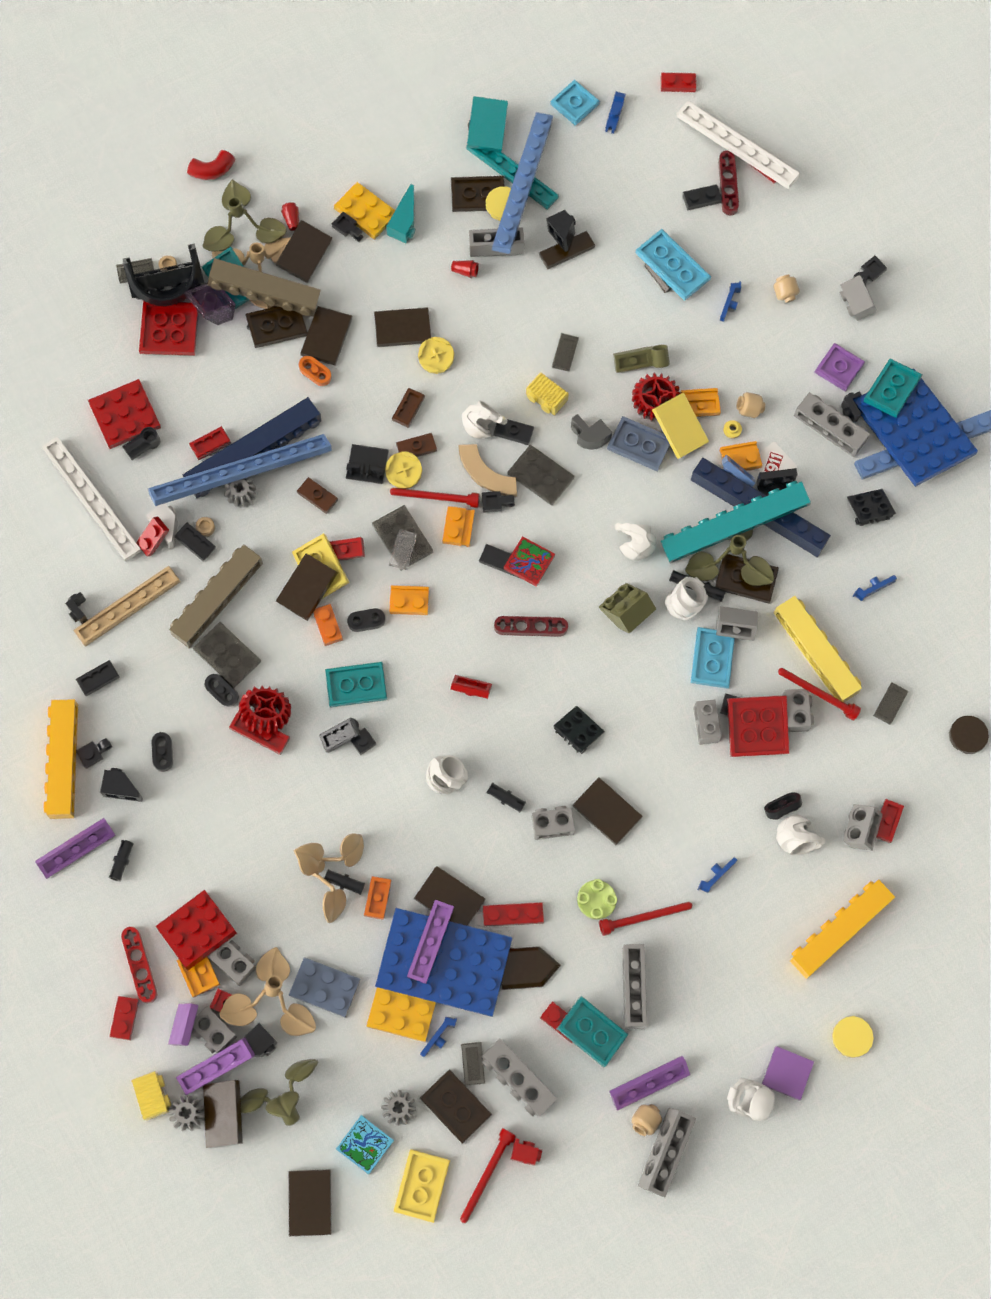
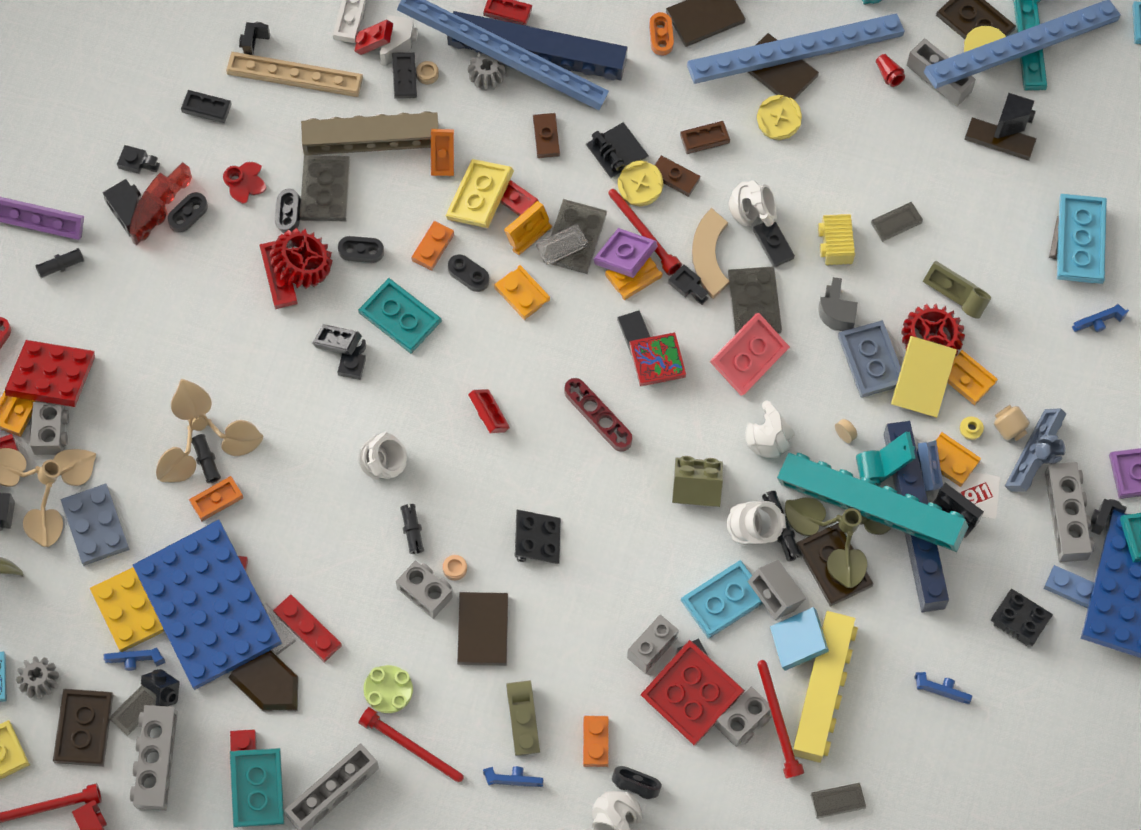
camera: 50 degrees right, 5 degrees down
yellow brick [44,699,78,819] -> none
dark brown tile [276,553,338,621] -> none
medium lavender plate [407,900,454,984] -> none
dark brown tile [414,866,486,926] -> none
none -> clear red slope [130,162,192,246]
none -> black bracket [141,669,180,706]
none -> red plate [223,162,267,203]
none -> black plate [338,236,384,263]
none -> orange plate [431,129,454,176]
none -> light nougat tile [443,555,467,581]
none -> light orange plate [504,201,552,255]
none -> olive plate [506,680,540,756]
none -> orange plate [583,716,608,767]
none -> medium lavender tile [594,228,658,278]
none -> medium blue plate [687,13,905,84]
none -> coral plate [710,313,790,396]
none -> tile [770,607,829,671]
none -> tan tile [835,419,857,443]
none -> teal door [856,432,916,486]
none -> sand blue plate [1005,408,1066,492]

